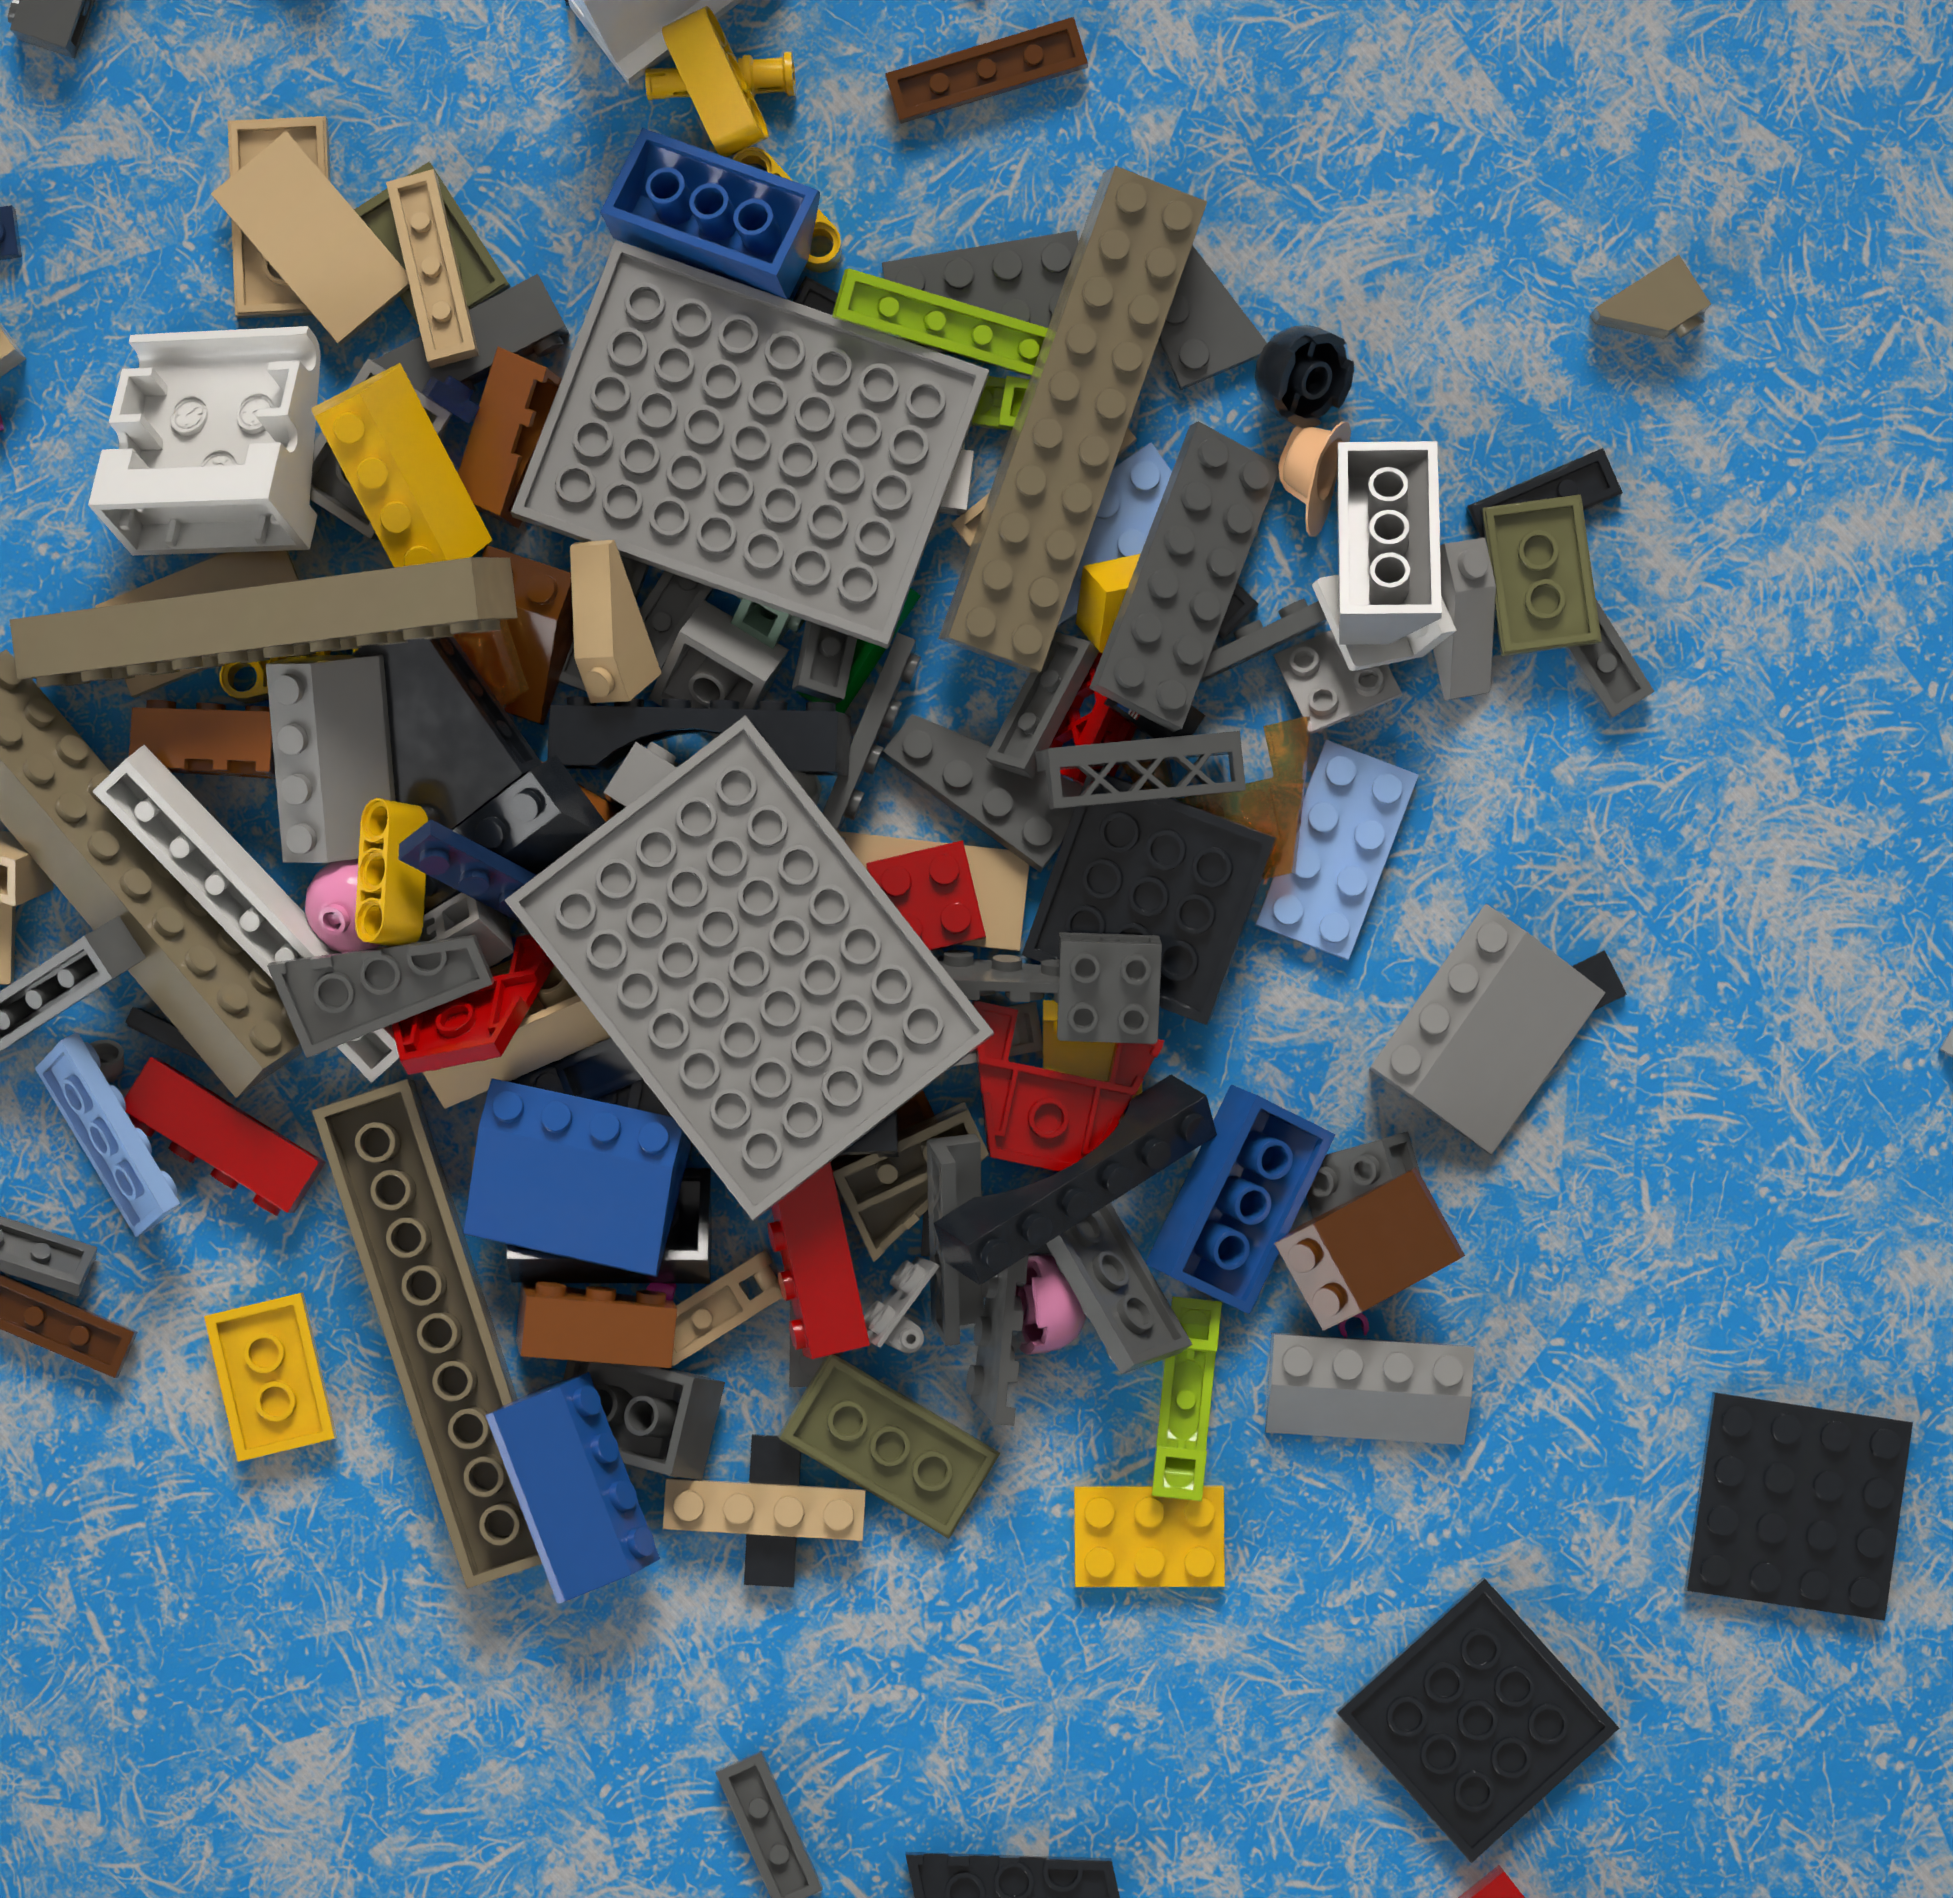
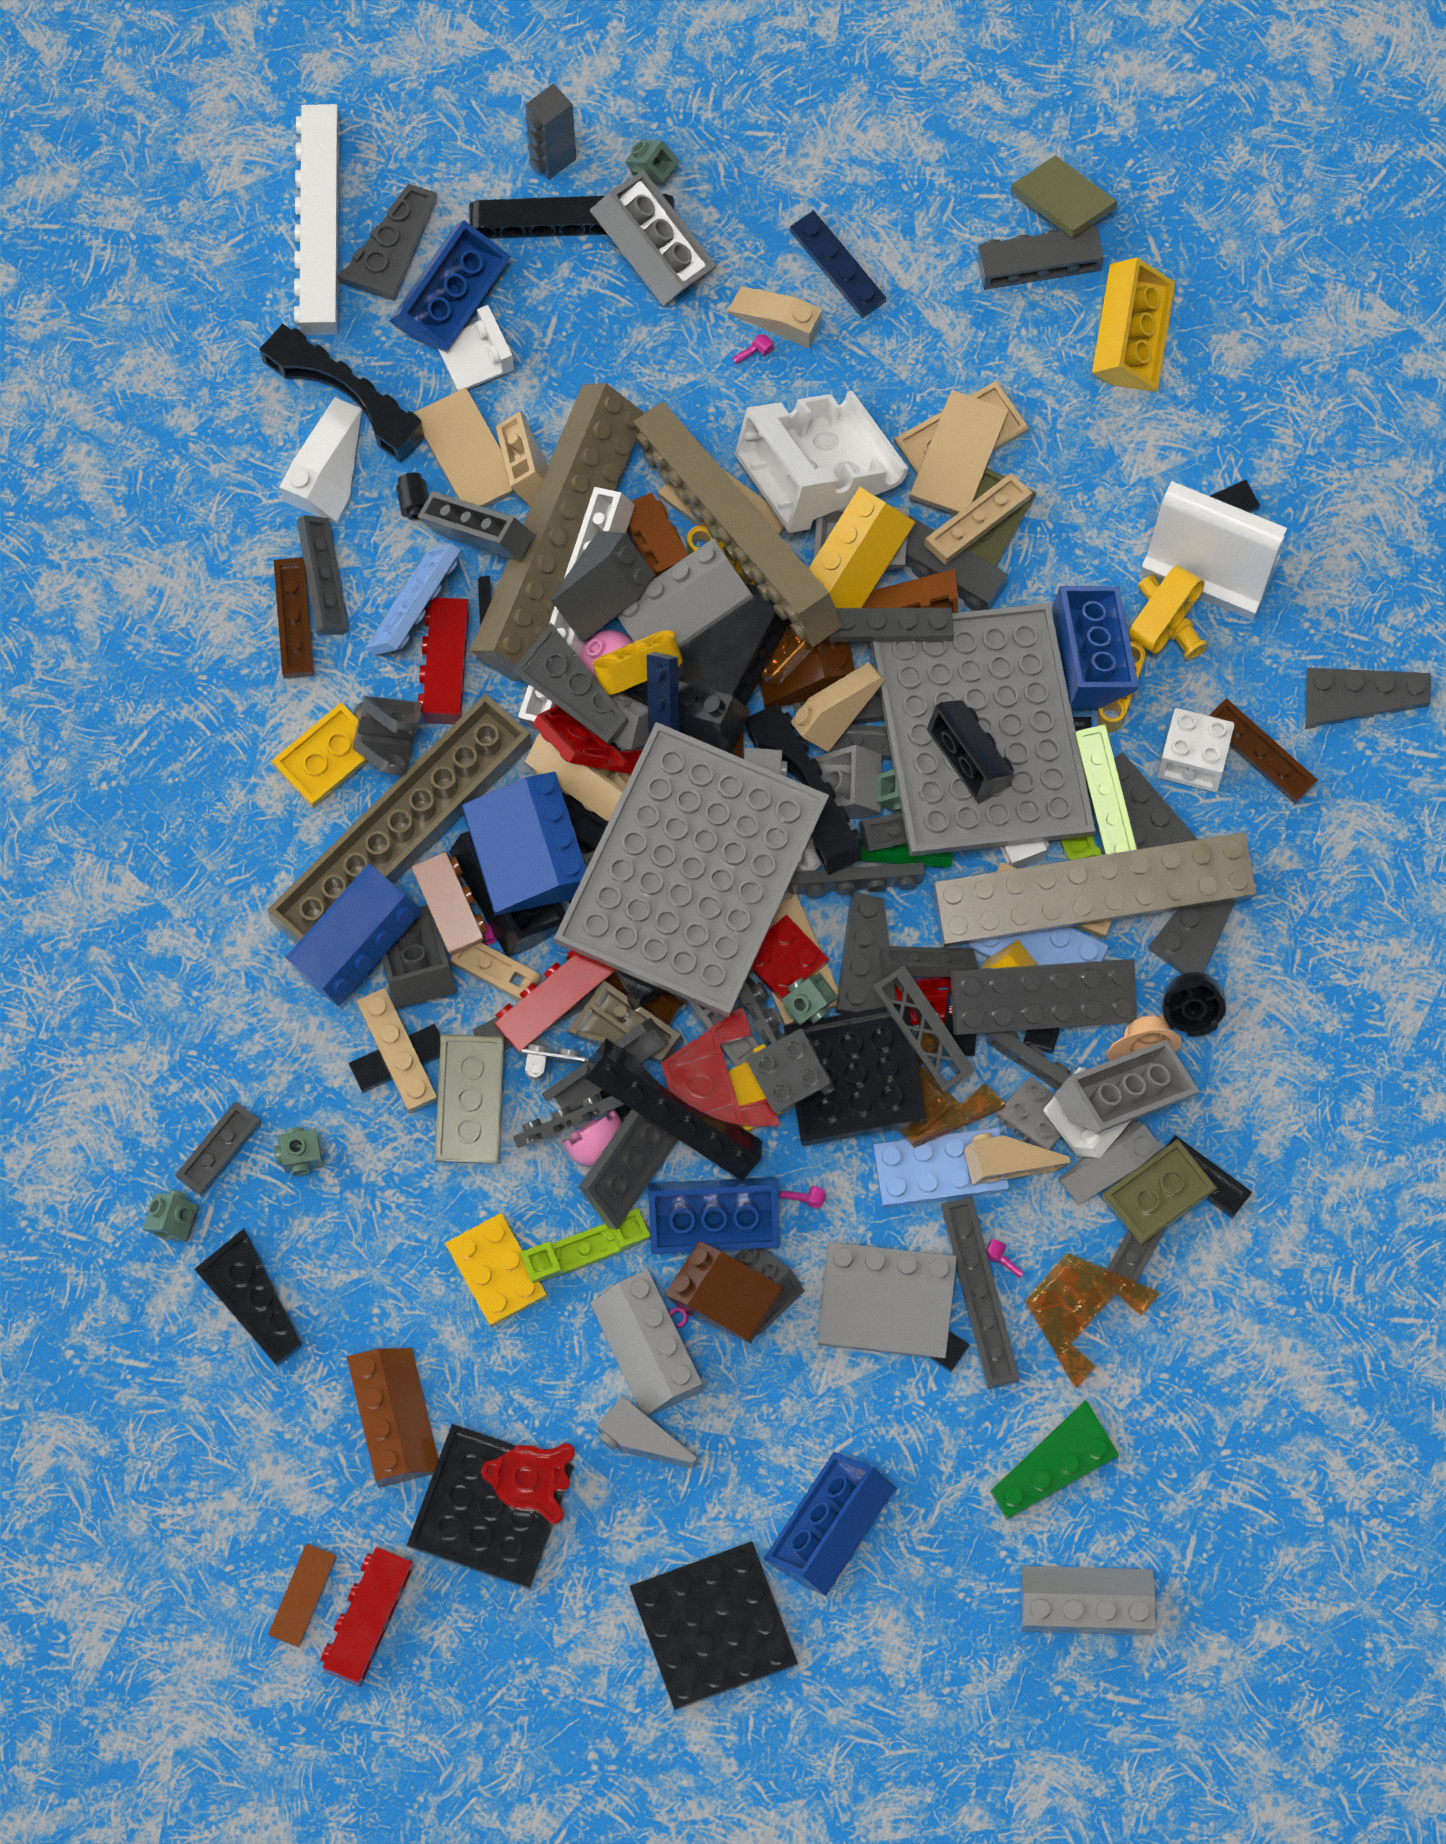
camera: 55 degrees right, 15 degrees down
light grey hinge [90,1040,124,1083] -> none
clear blue plate [421,375,480,424] -> none
dark tan slope [1590,255,1711,339] -> none
none -> sand green brick [274,1127,323,1176]
none -> dark orange slope [347,1348,438,1488]
none -> dark grey piece [352,696,422,775]
none -> red tile [481,1443,575,1525]
none -> dark grey slope [550,530,655,641]
none -> light grey slope [597,1396,697,1469]
none -> blue slope [764,1452,896,1596]
none -> dark pink hand [780,1186,827,1209]
none -> sand green brick [781,973,839,1025]
none -> dark grey plate [829,608,954,642]
none -> black slope [926,700,1014,804]
none -> dark grey plate [941,1197,1020,1389]
none -> tan slope [964,1133,1071,1185]
none -> dark pink hand [986,1239,1024,1278]
none -> green wing [990,1400,1119,1520]
none -> clear orange wing [1025,1253,1161,1389]
none -> white bracket [1157,708,1235,793]

